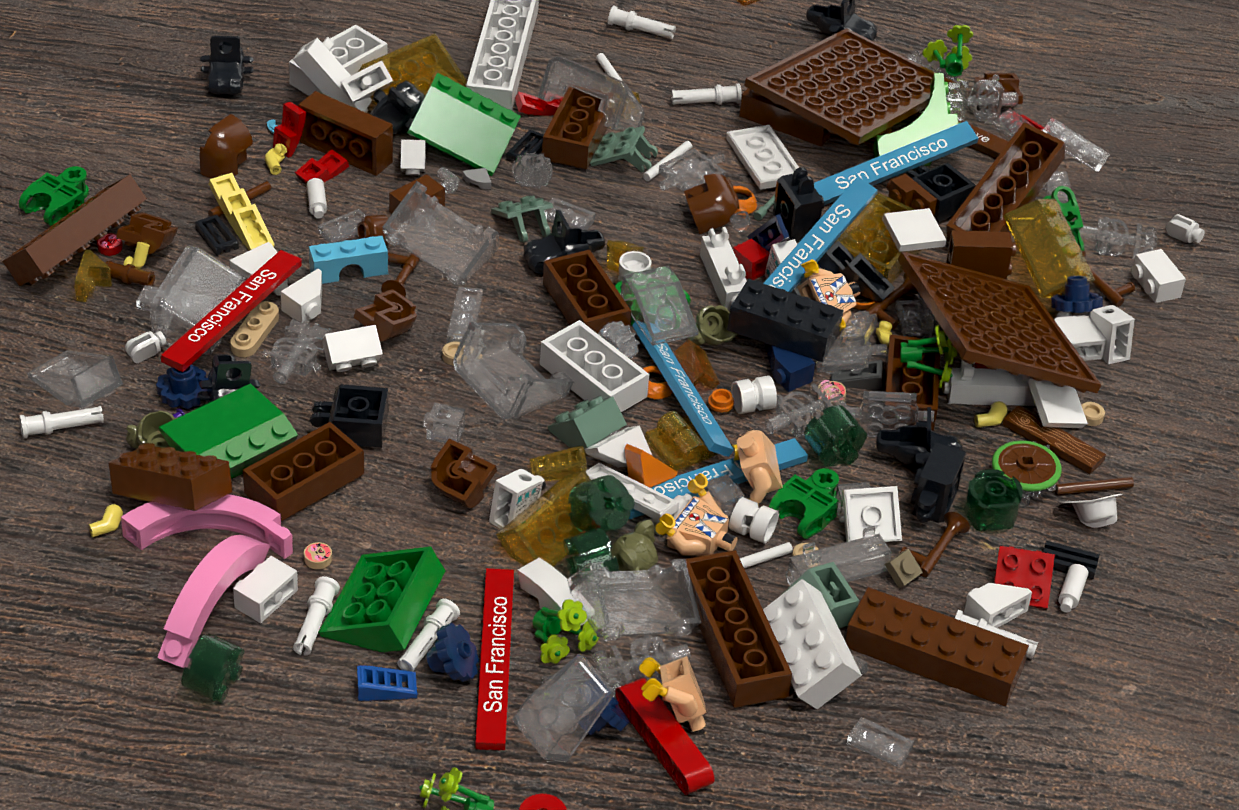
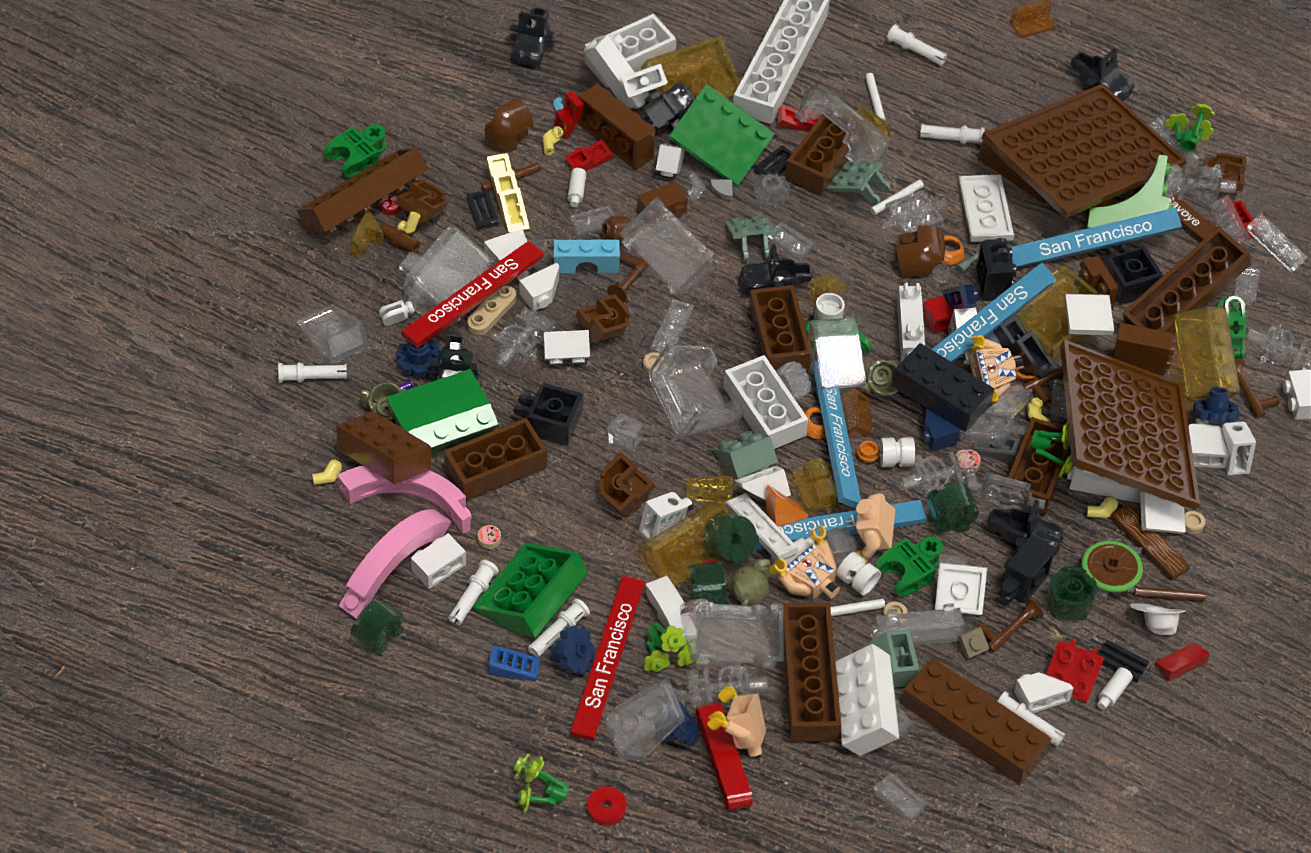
camera: 15 degrees right, 10 degrees up
none -> red slope [1155,643,1210,682]

